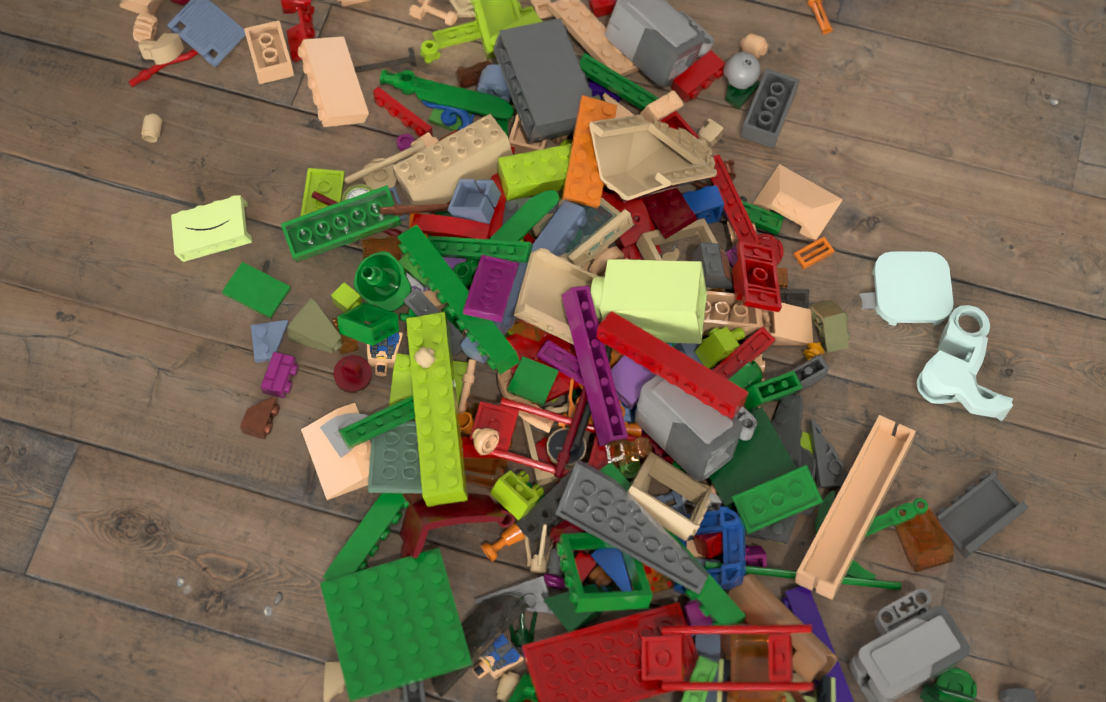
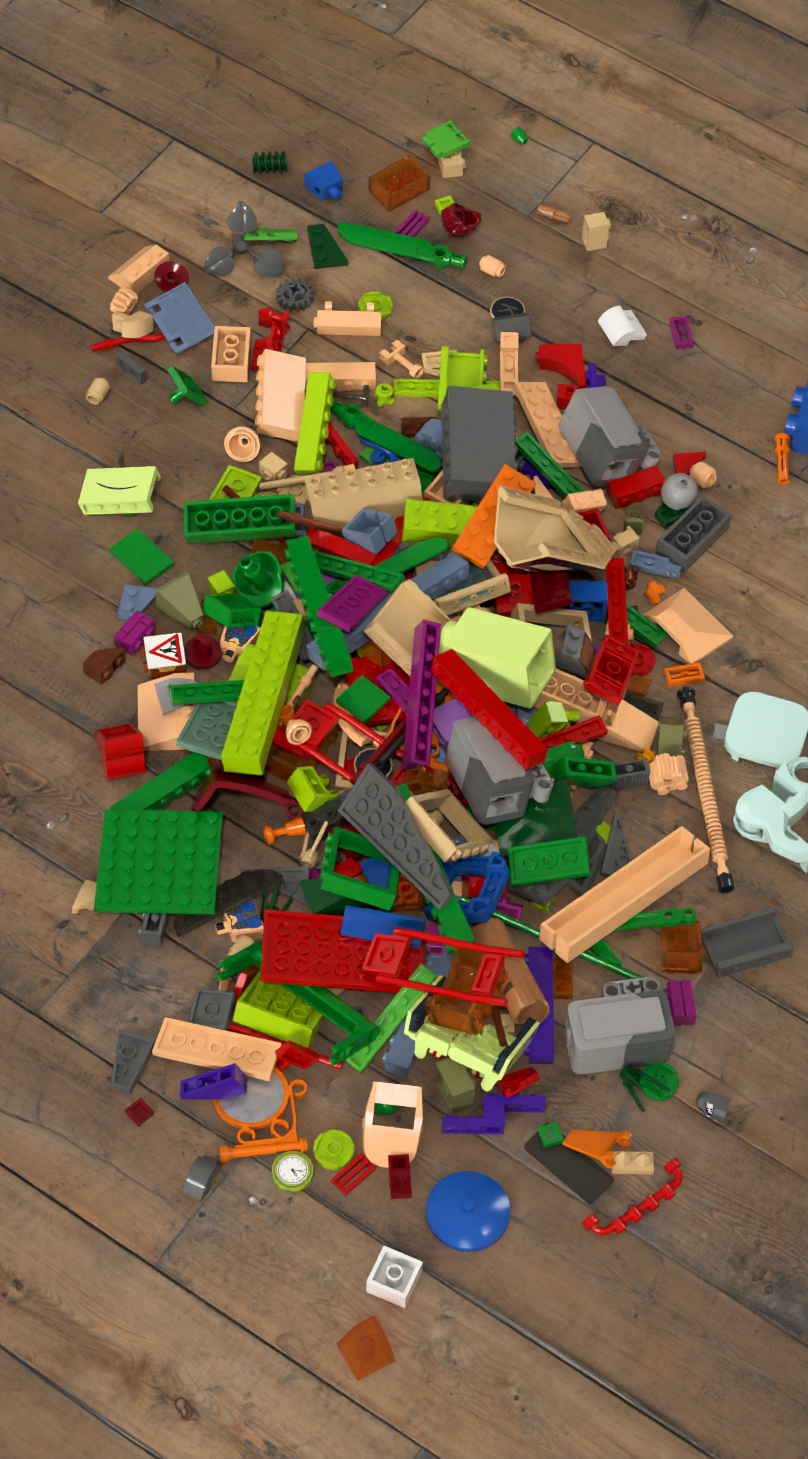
camera: 20 degrees right, 10 degrees down
tan piece [414,347,436,368] -> none
none -> red brick [94,723,146,781]
none -> dark grey plate [116,350,146,385]
none -> piece [141,633,186,680]
none -> green tile [168,365,208,406]
none -> light nougat piece [224,426,261,462]
none -> tan brick [259,452,288,481]
none -> lime brick [294,372,336,476]
none -> light nougat brick [305,362,376,391]
none -> blue panel [340,905,425,949]
none -> clear orange slope [553,958,573,999]
none -> olive slope [623,507,644,535]
none -> sand blue hinge [629,550,682,578]
none -> orange piece [644,581,665,605]
none -> light nougat brick [648,753,689,795]
none -> magenta brick [663,980,697,1026]
none -> red tile [673,452,706,475]
none -> light nougat hose [677,686,735,894]

